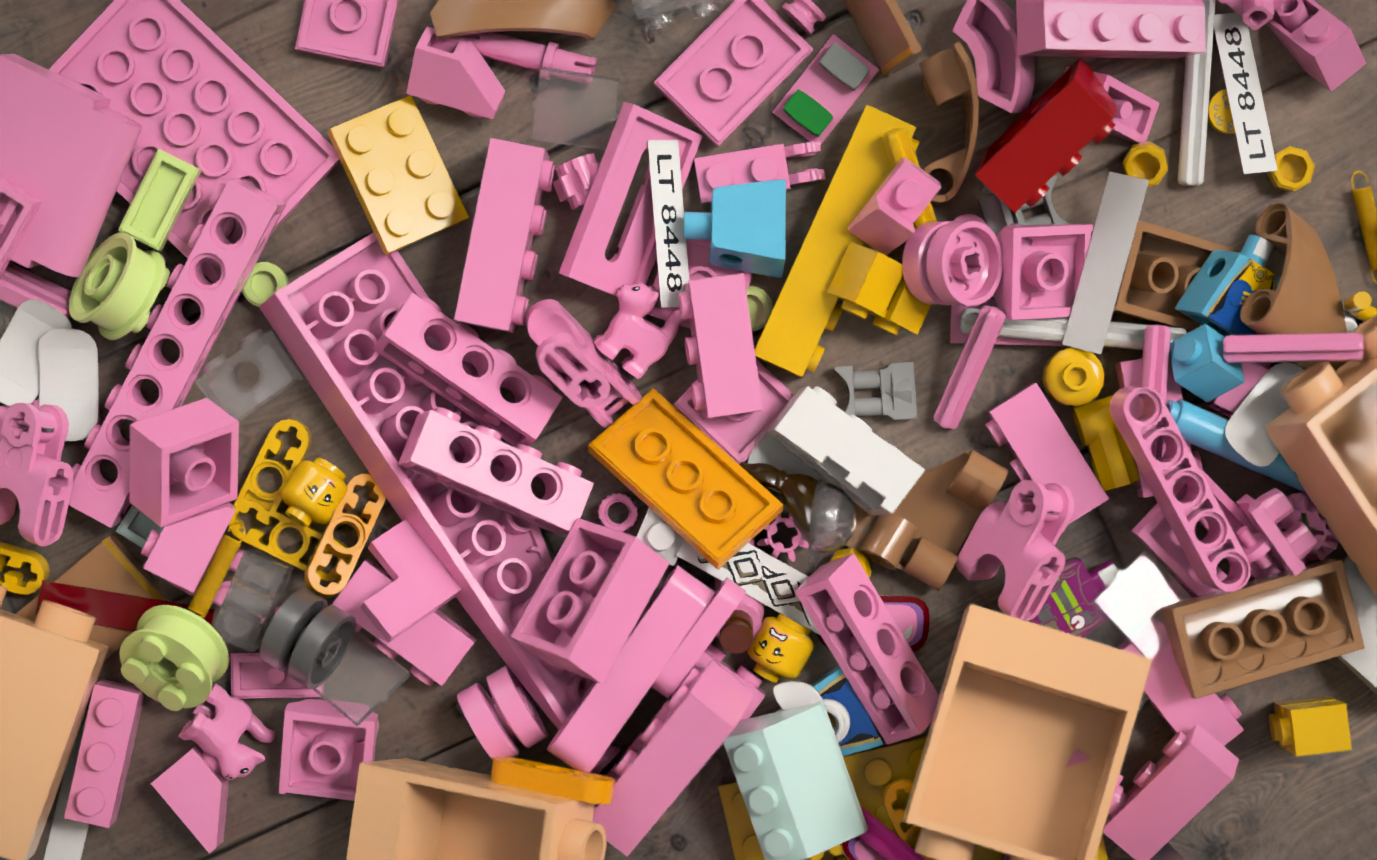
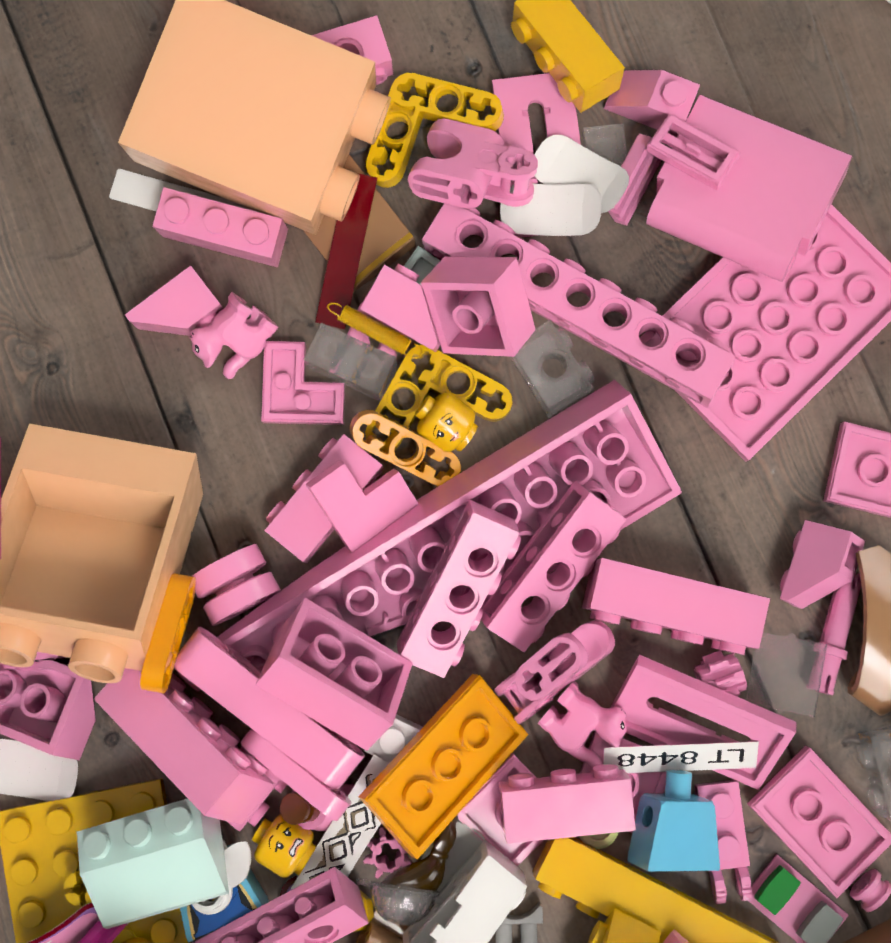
camera: 85 degrees right, 5 degrees down
yellowish green wheel [69,232,170,340] -> none
yellowish green tile [118,149,202,252] -> none
yellowish green wheel [119,605,229,711] -> none
yellowish green tile [242,262,289,307] -> none
flat silver wheel [260,588,356,689] -> none
bright pink slope [279,699,379,801] -> none
clear piece [313,631,410,726] -> none
yellow plate [327,95,469,256] -> none
bright pink axle [598,493,639,532] -> none

